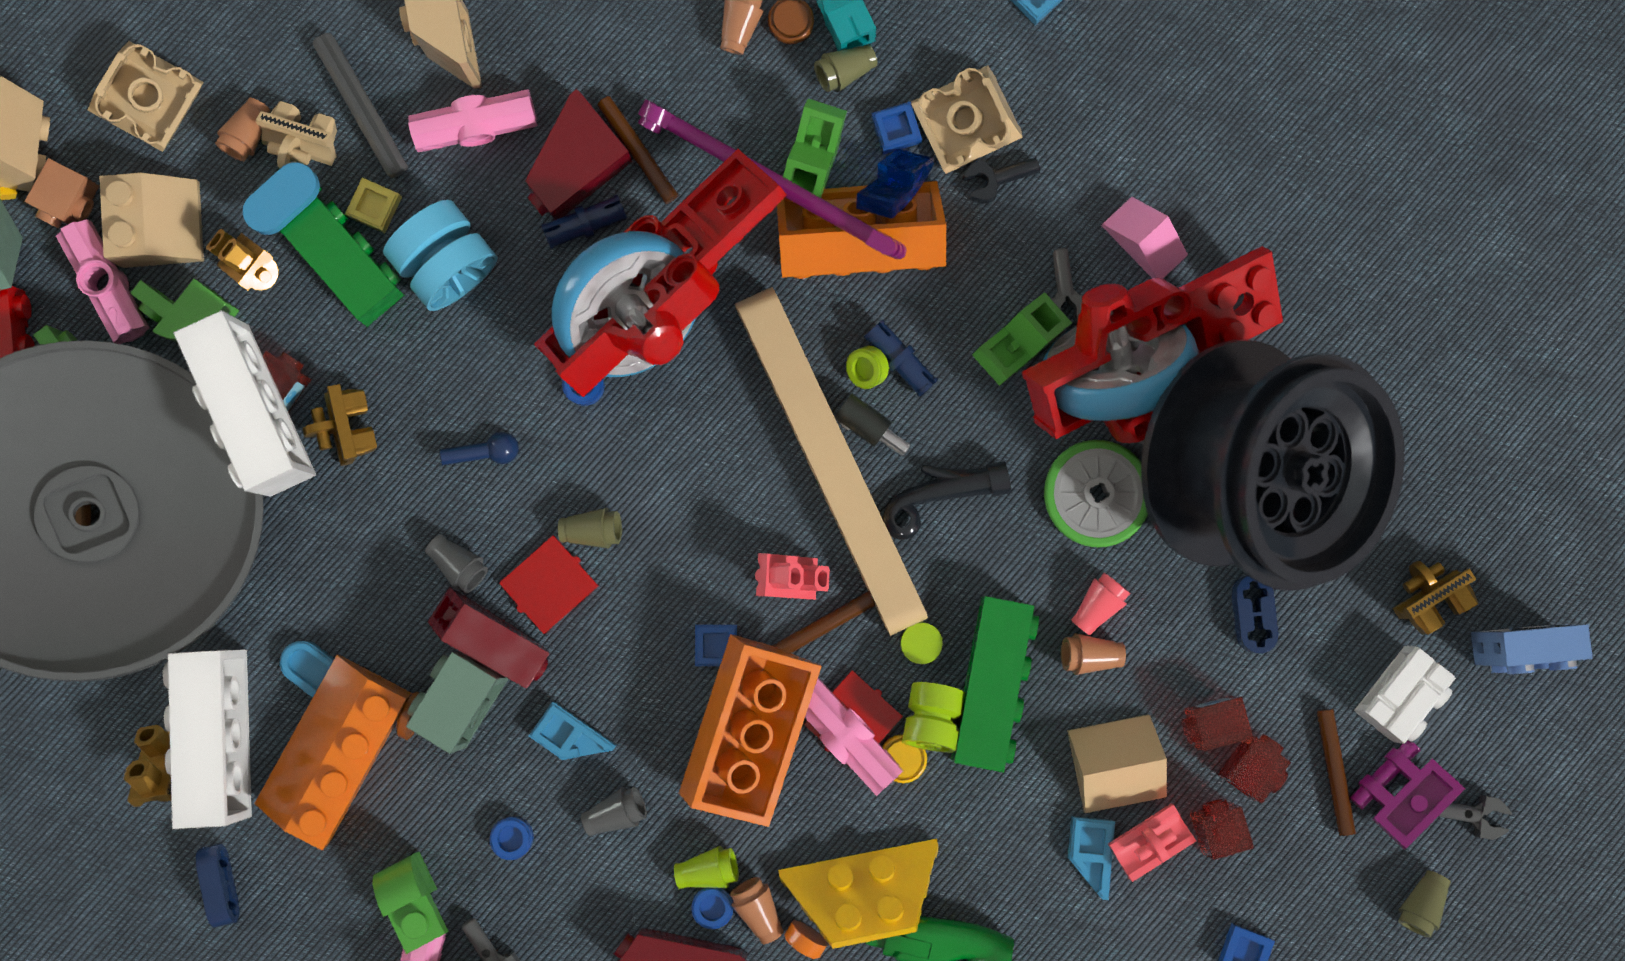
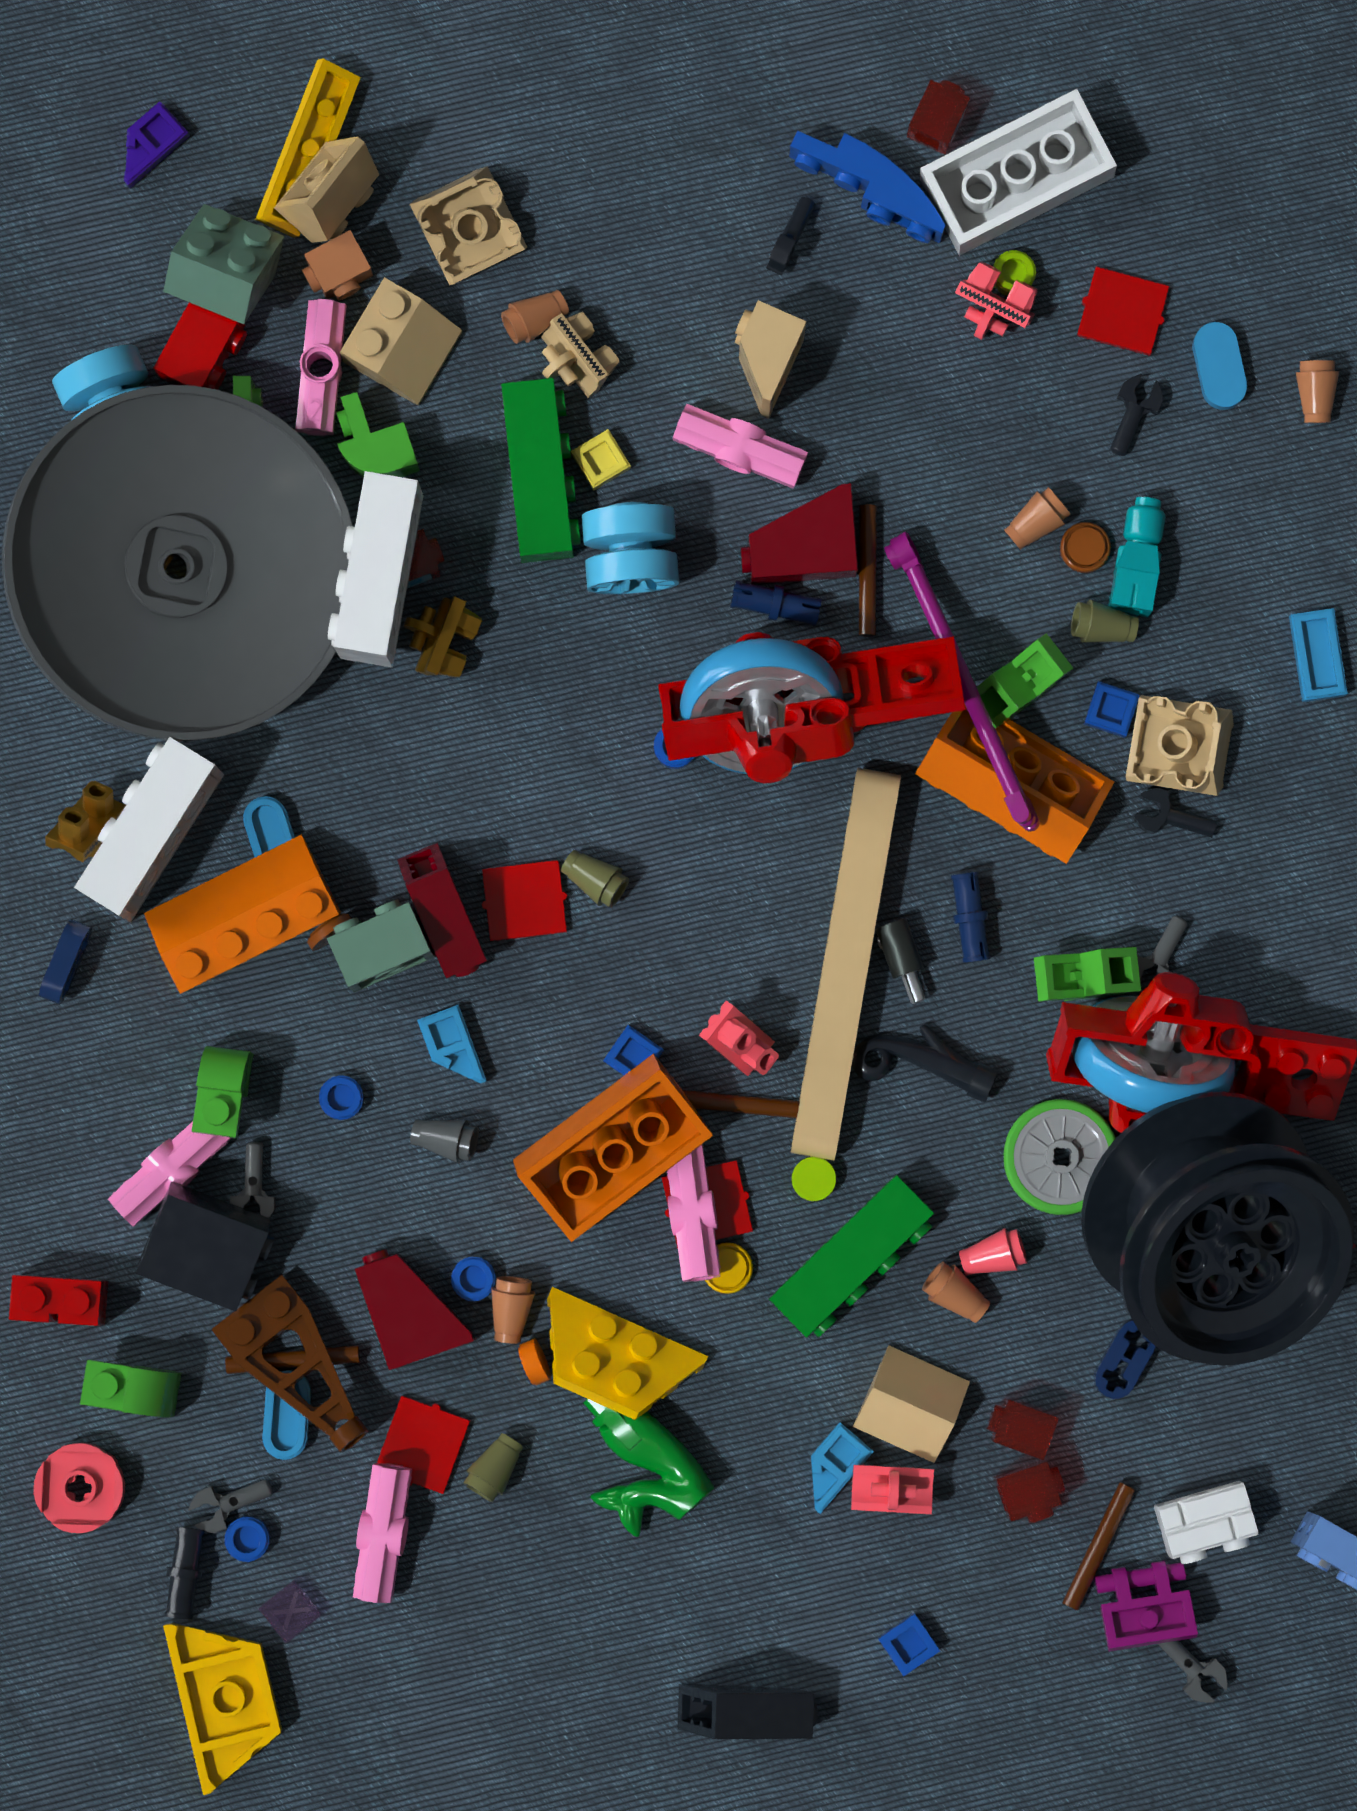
camera: 40 degrees right, 0 degrees up
pearl gold hips [206,229,278,290] -> none
dark azure tile [243,163,320,235] -> none
dark grey axle [313,33,408,179] -> none
dark grey cone [425,534,488,593] -> none
dark blue bar [439,432,519,466] -> none
lime cone [674,846,739,889] -> none
lime tile [846,346,889,389] -> none
clear blue slope [856,149,934,219] -> none
lime wheel [902,682,965,753] -> none
bright pink slope [1101,197,1188,279] -> none
clear red brick [1190,798,1254,860] -> none
pearl gold hips [1393,560,1478,635] -> none
olive cone [1398,870,1451,938] -> none

